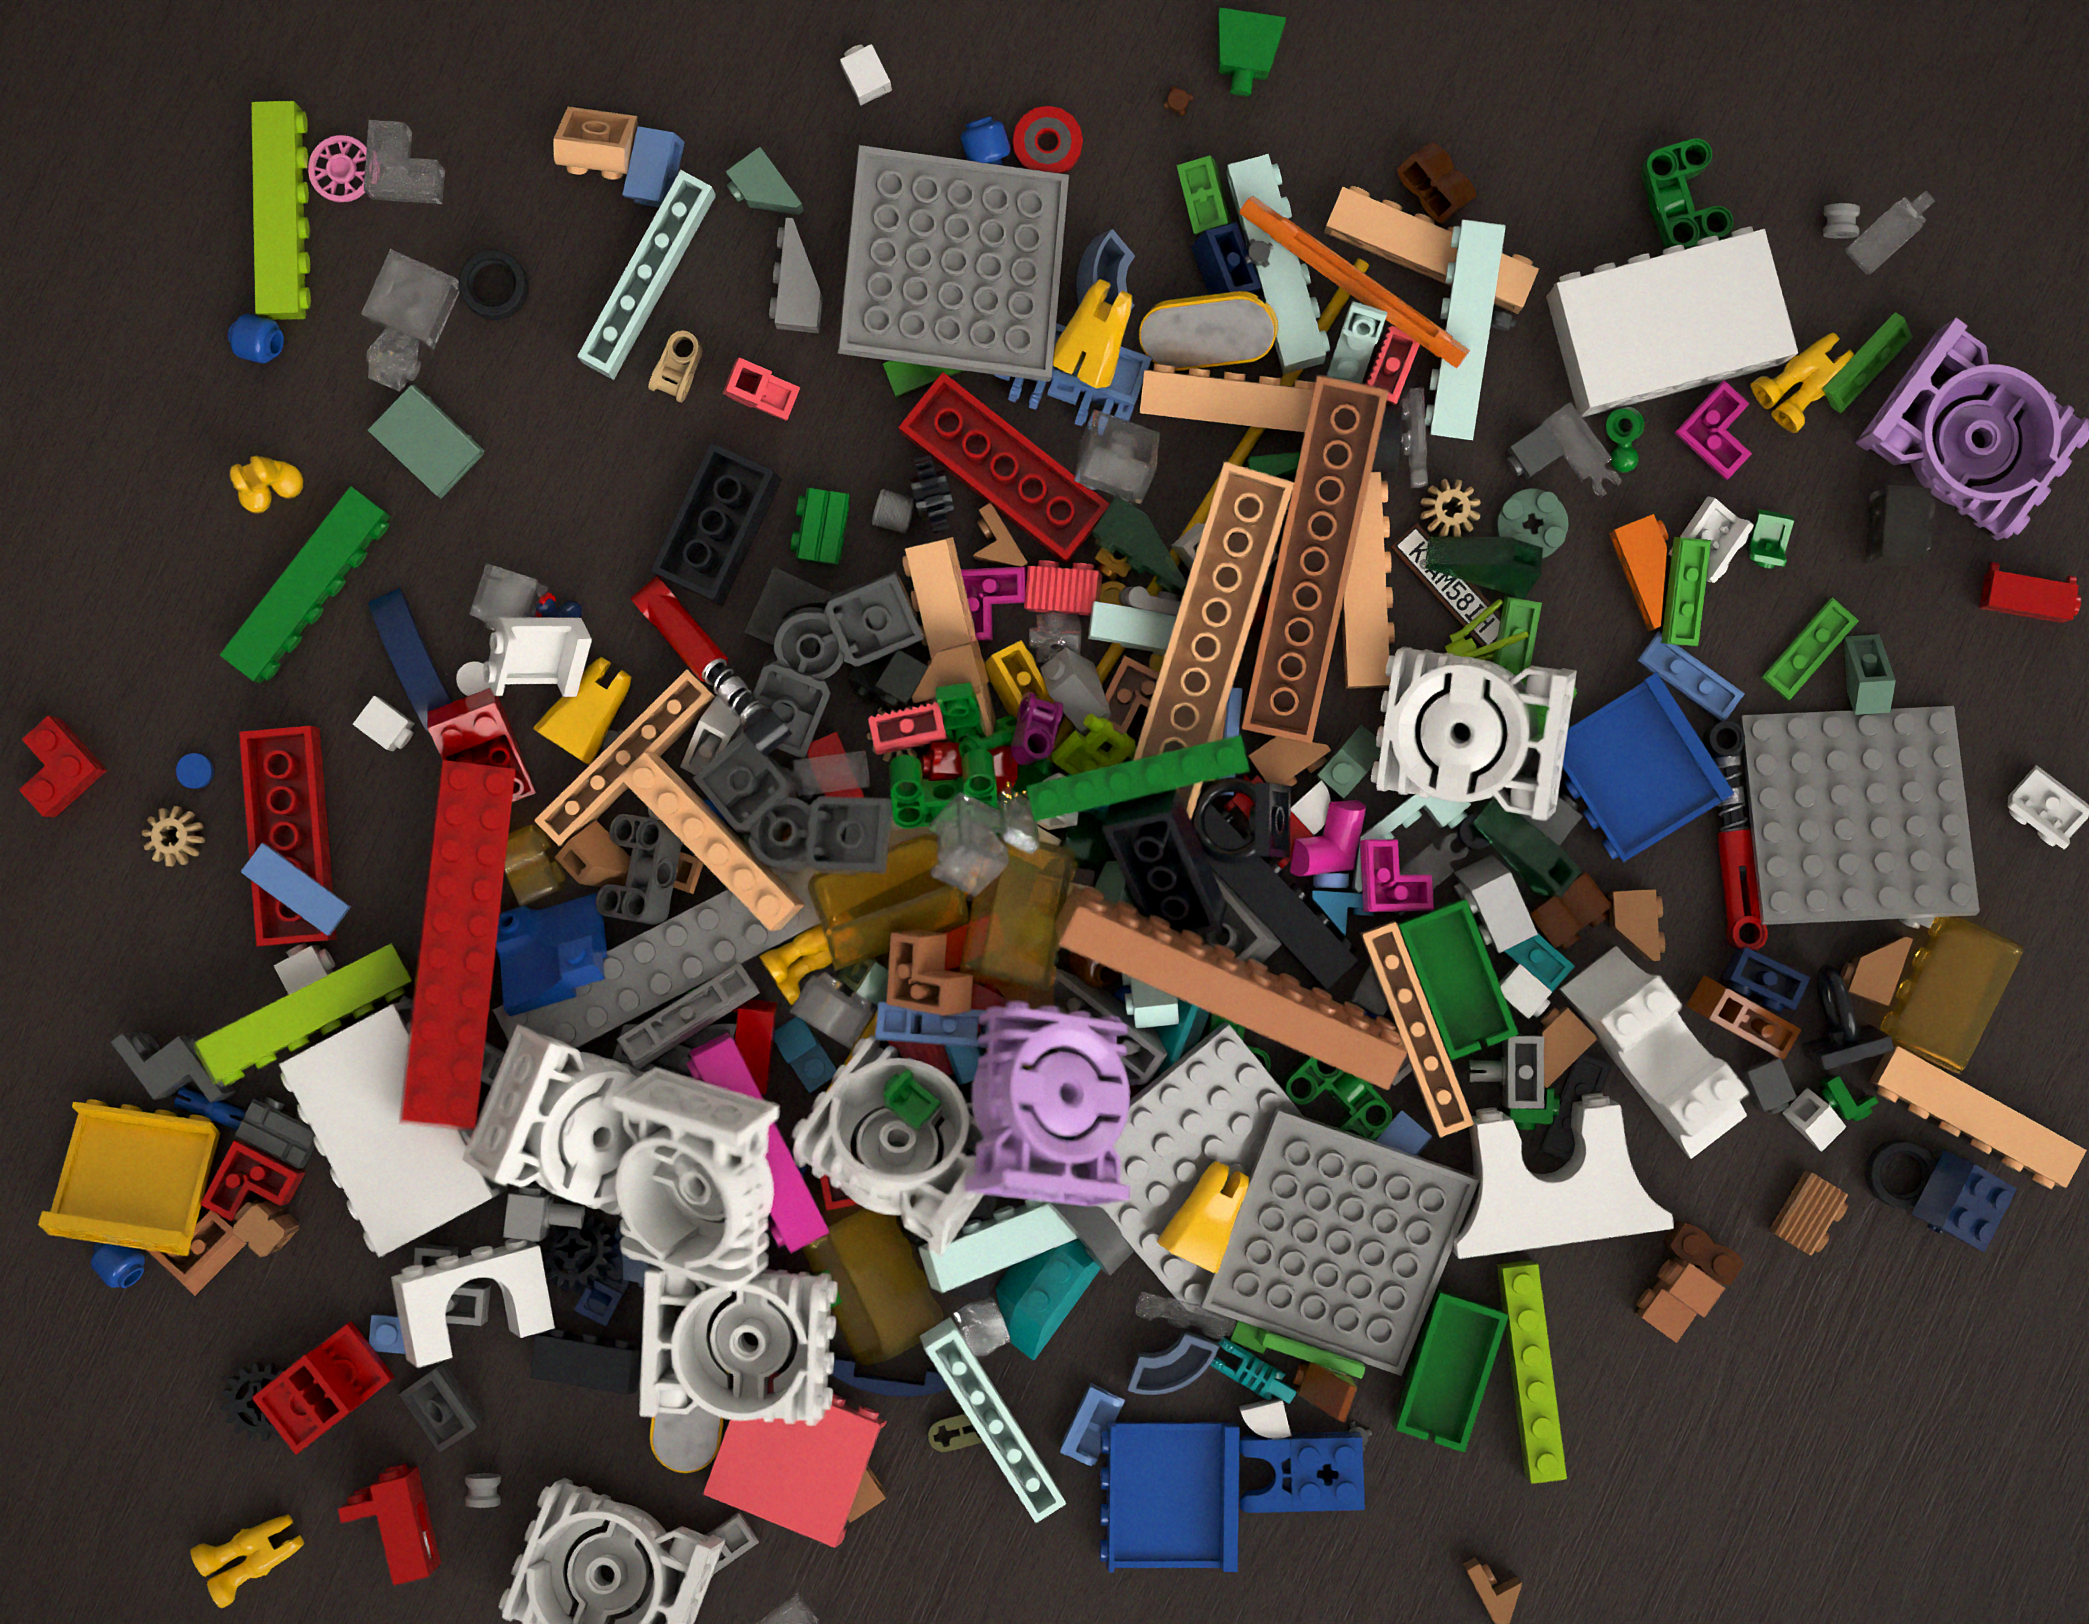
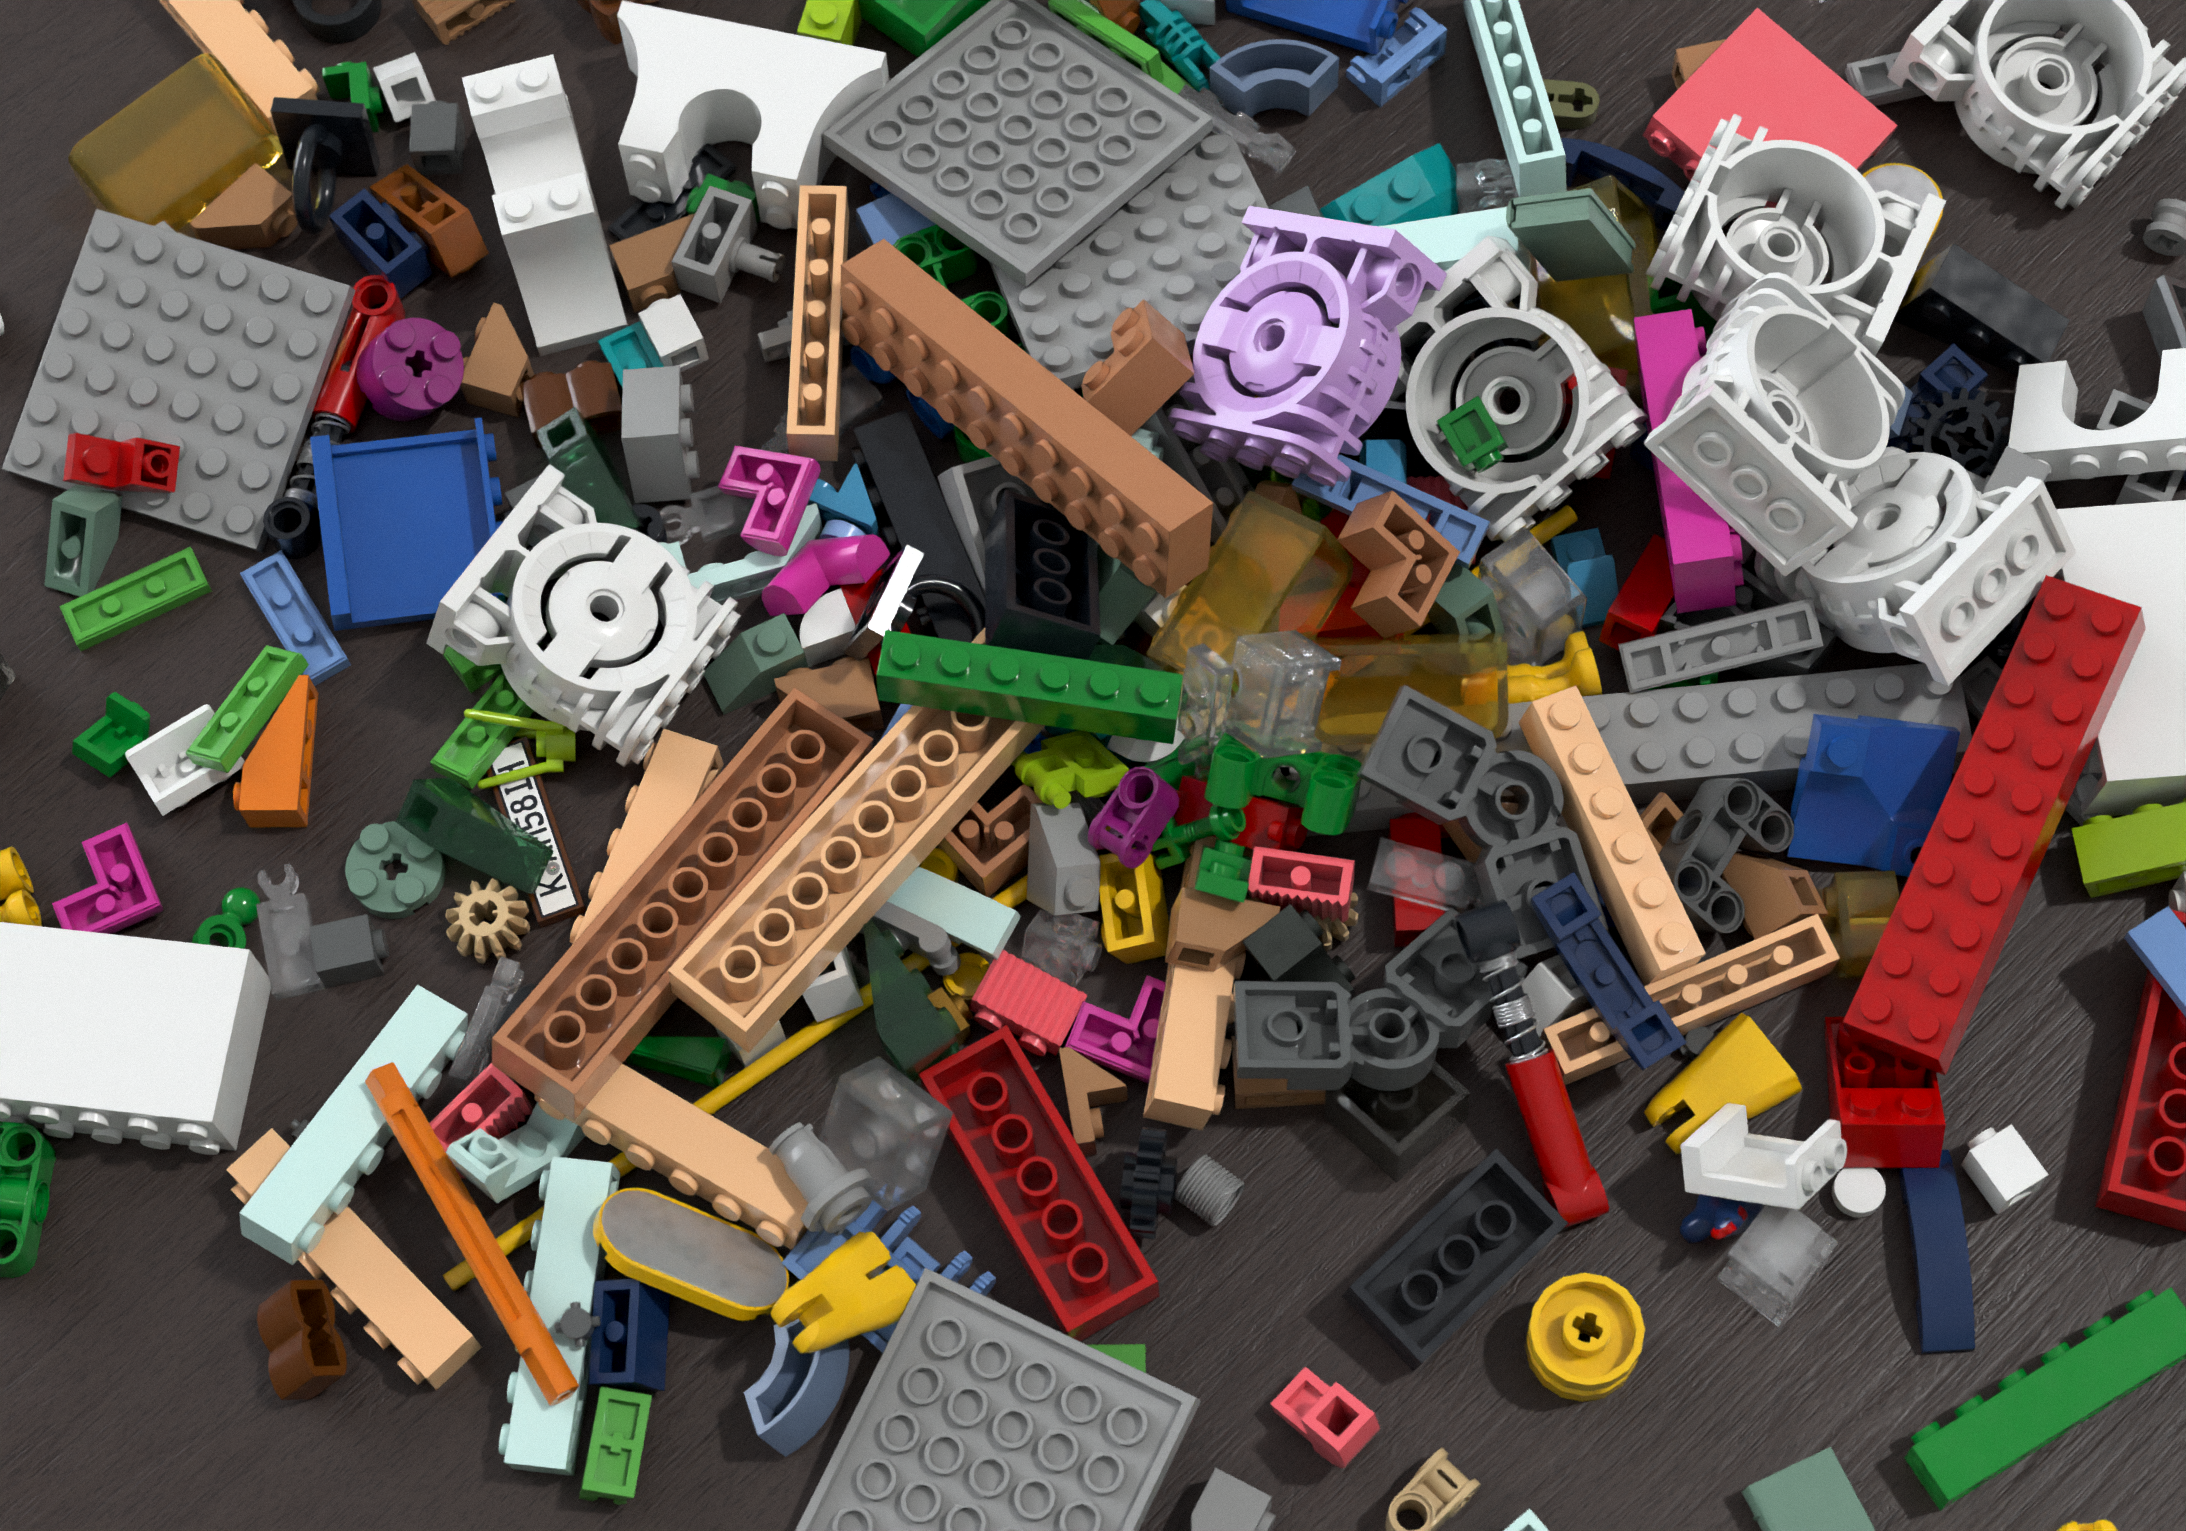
camera: 150 degrees left, 20 degrees down
green brick [791,488,851,567] -> none
yellow piece [1156,1161,1249,1273] -> none
green piece [1397,899,1519,1060] -> none
none -> red slope [63,433,180,493]
none -> magenta brick [356,318,464,422]
none -> light grey piece [769,1122,875,1236]
none -> nougat brick [1081,299,1194,436]
none -> sand green piece [1506,188,1635,282]
none -> yellow wheel [1525,1273,1645,1402]
none -> dark blue slope [1530,872,1687,1071]

